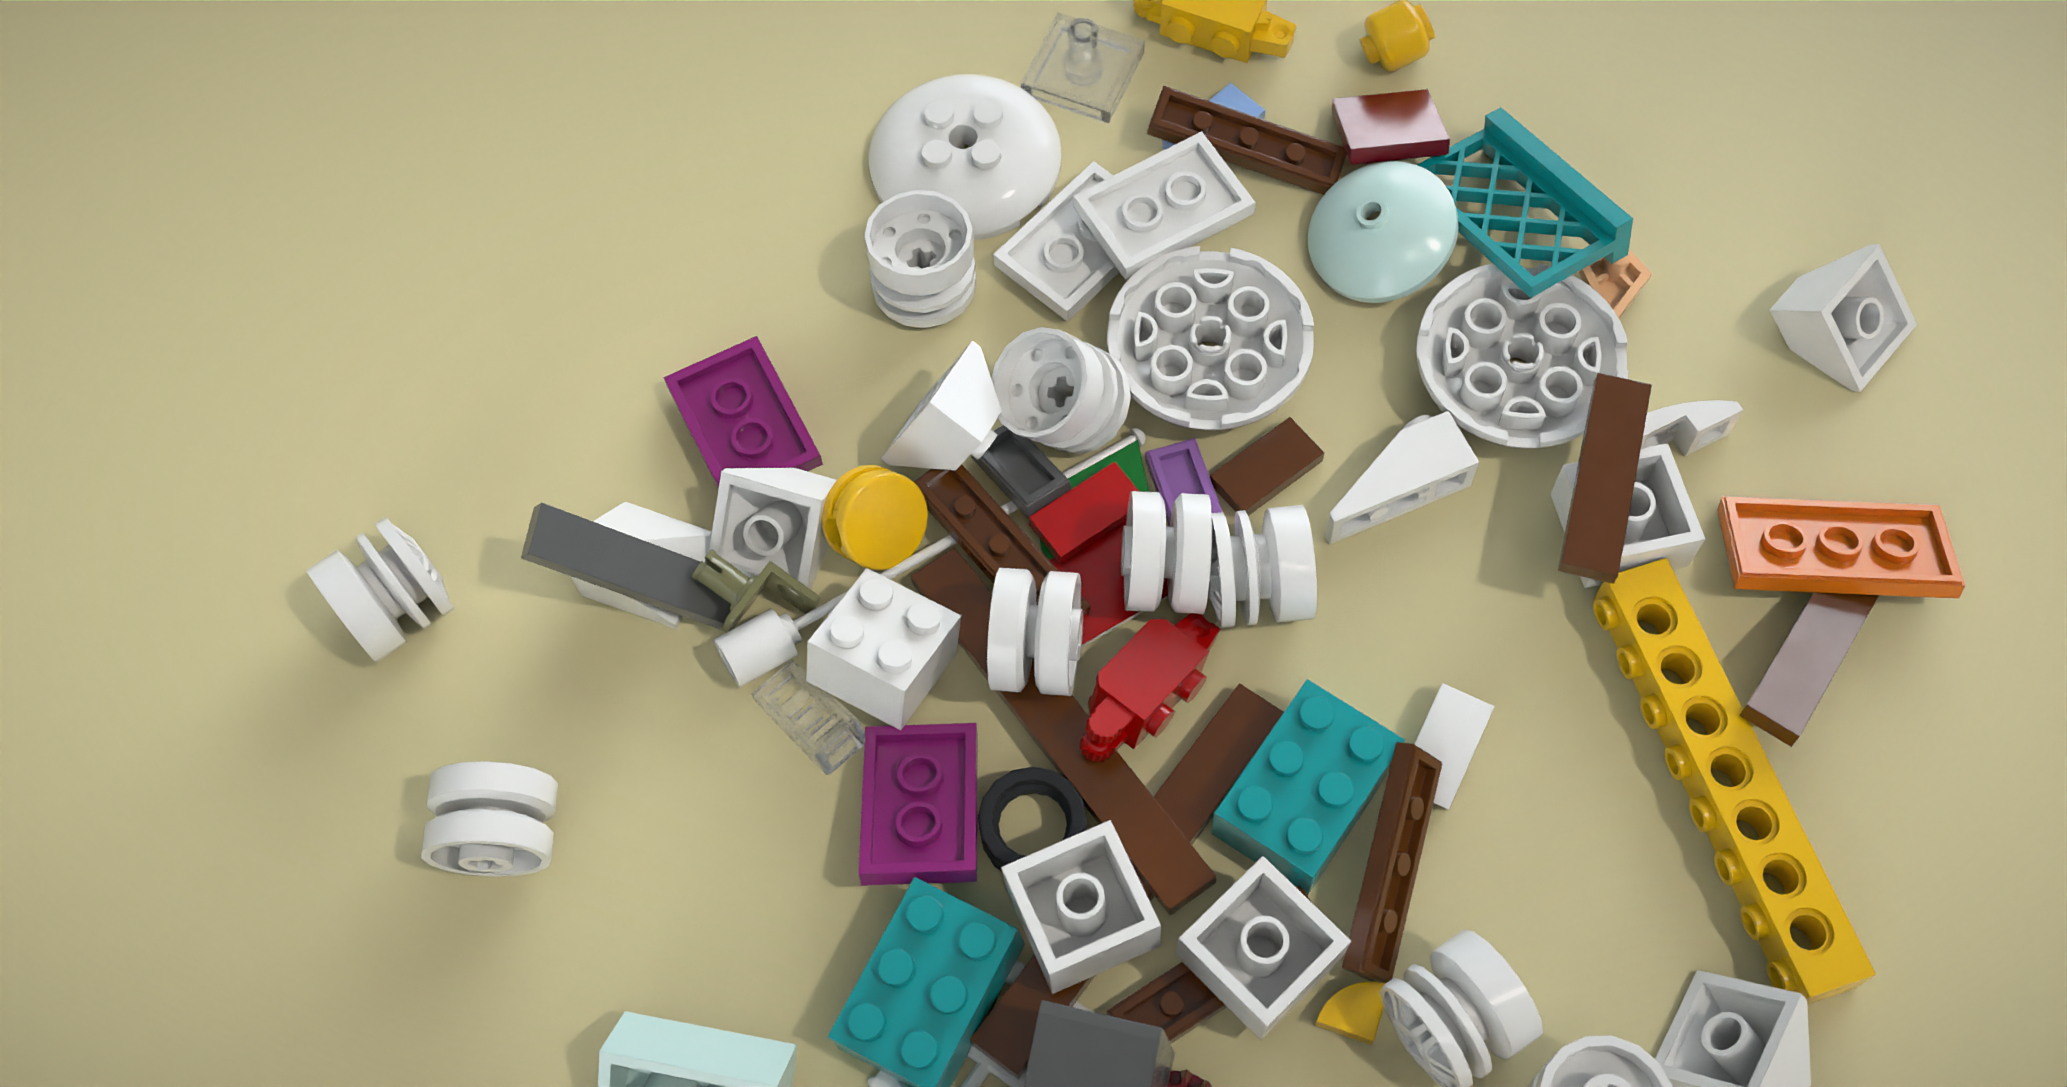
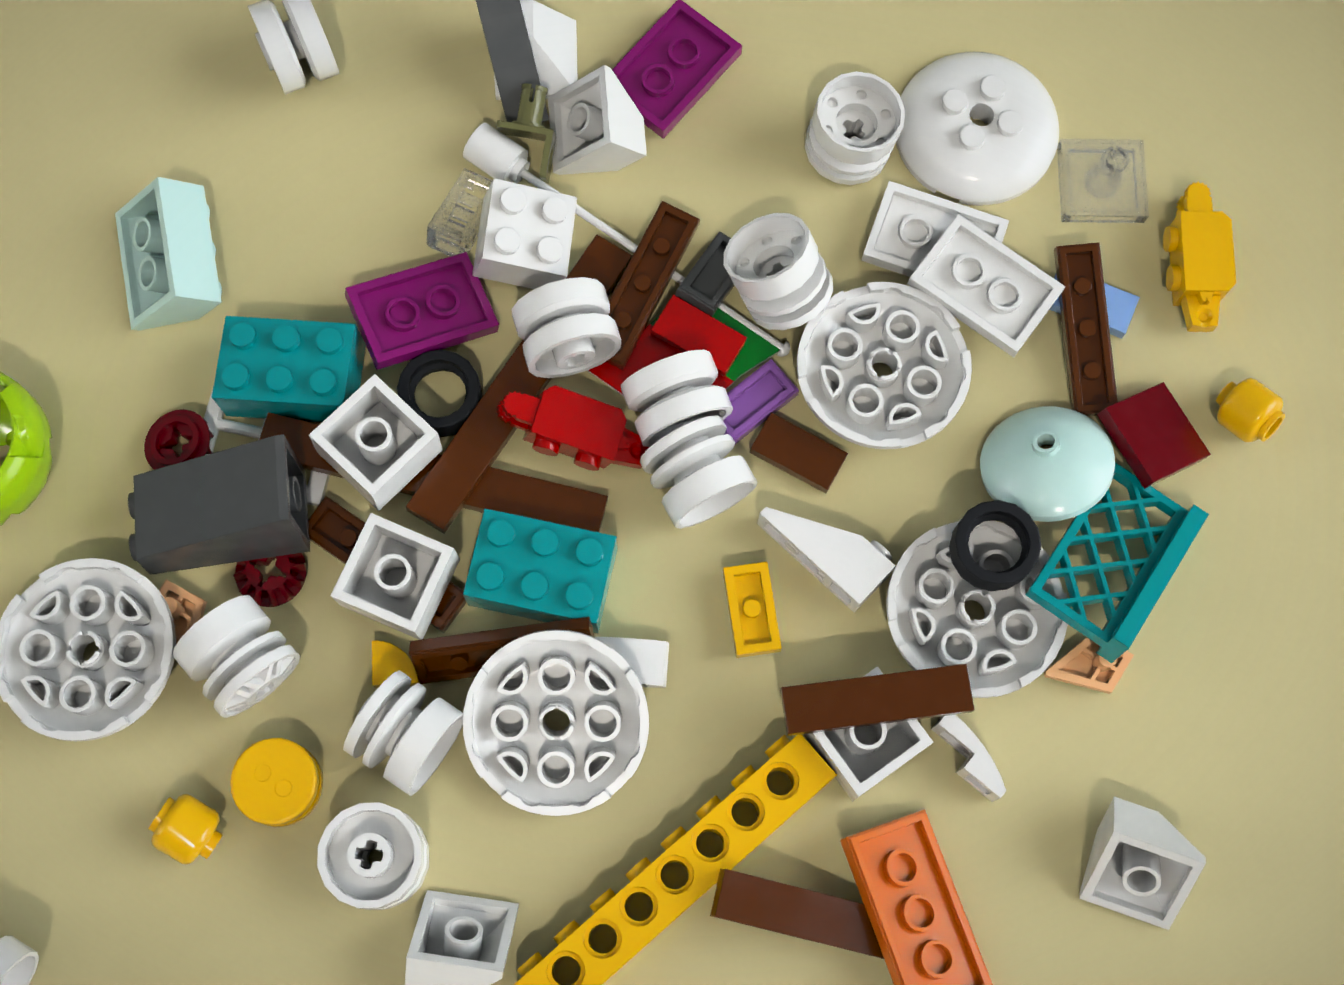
camera: 60 degrees right, 10 degrees up
yellow head [822,465,928,570] -> none
white slope [881,341,1002,470] -> none
none -> white brick [463,629,649,816]
none -> yellow plate [723,562,782,658]
none -> black tyre [949,500,1042,591]

